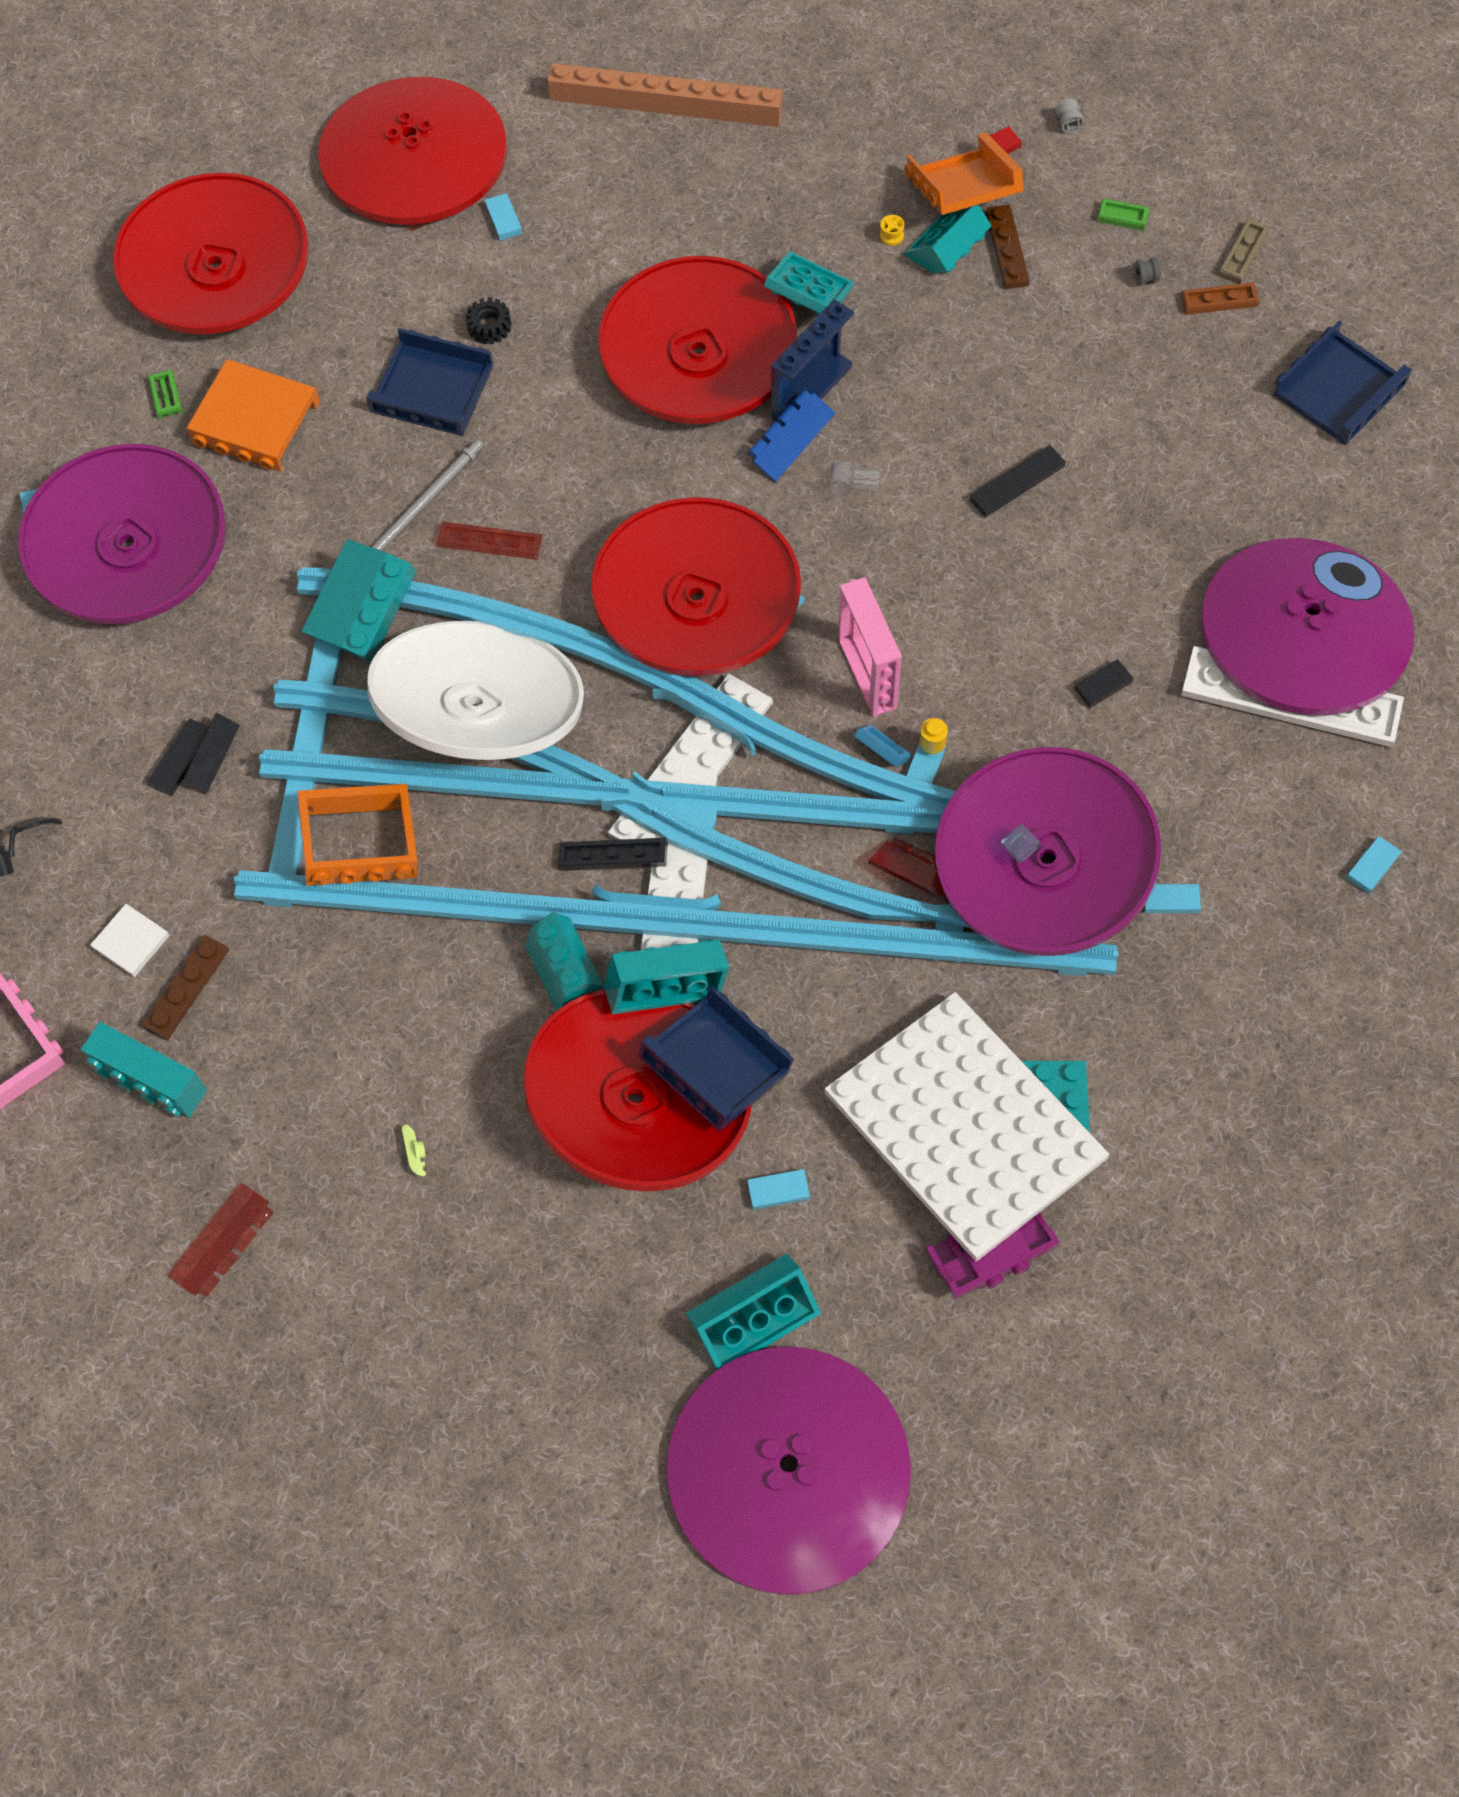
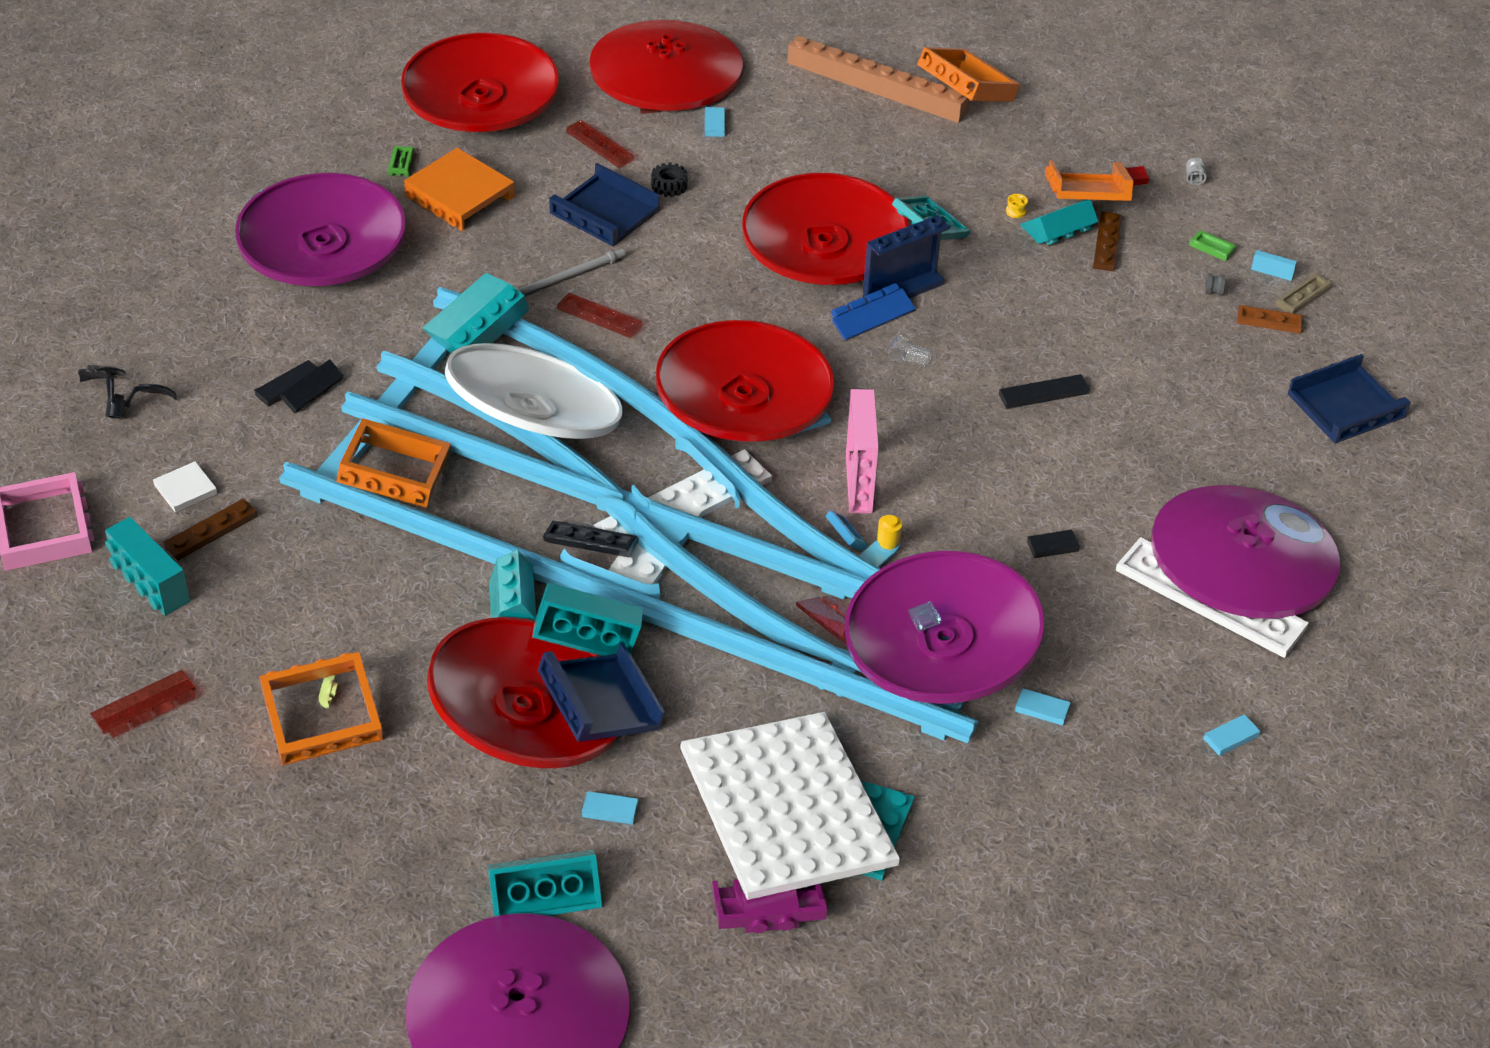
camera: 15 degrees right, 20 degrees down
none -> orange window [259,652,383,766]
none -> clear red tile [566,120,634,168]
none -> orange window [917,47,1021,102]
none -> medium azure tile [1251,250,1297,281]

